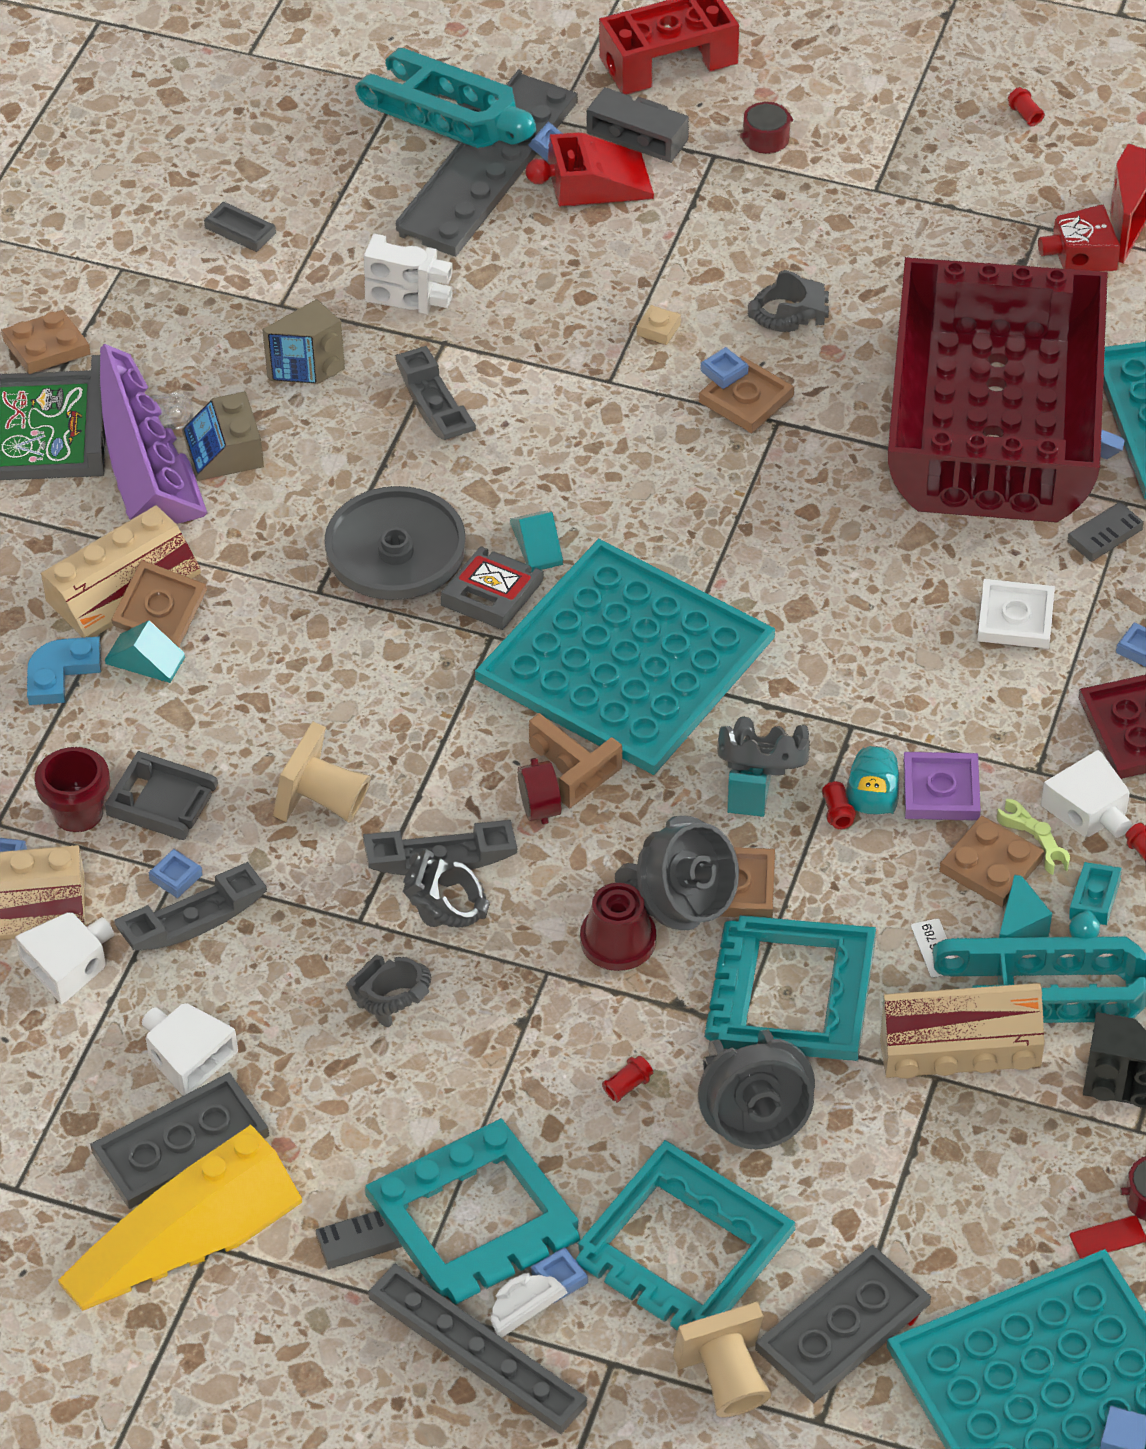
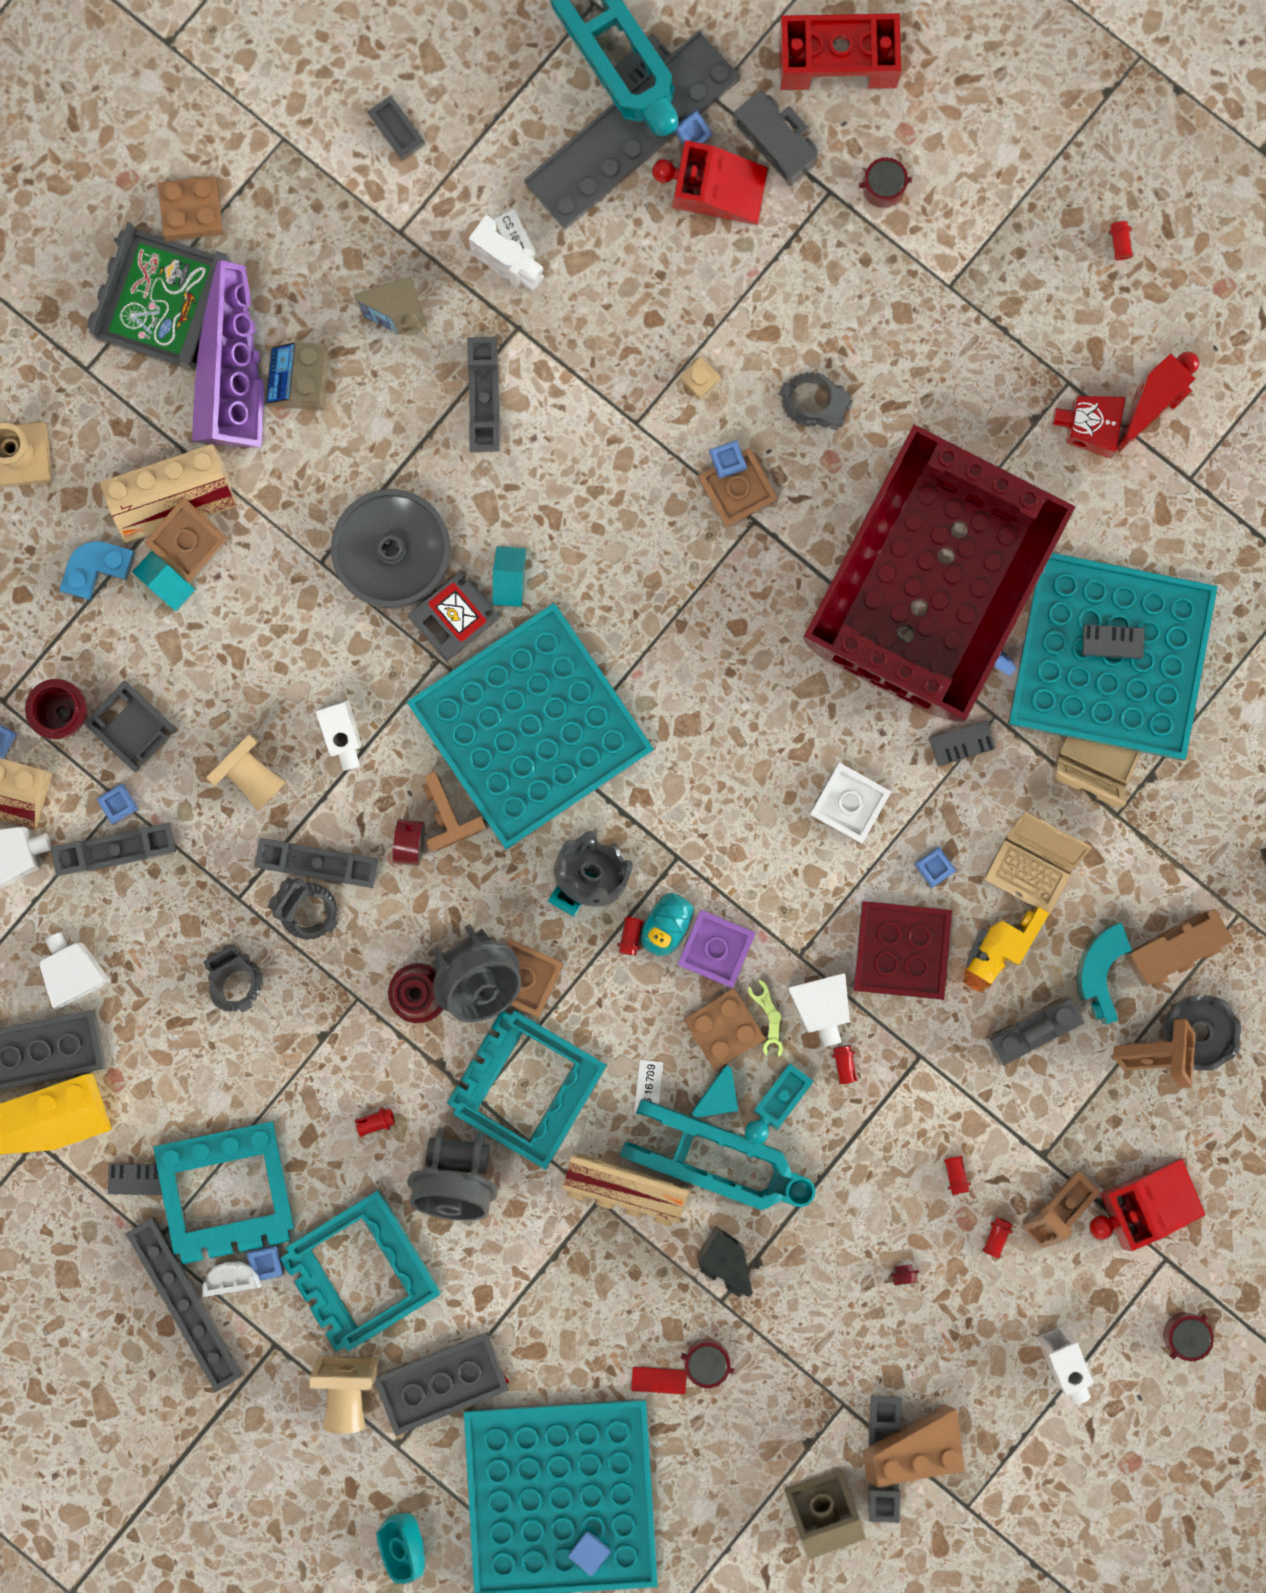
camera: 25 degrees right, 35 degrees up
none -> white torso [316,700,362,771]

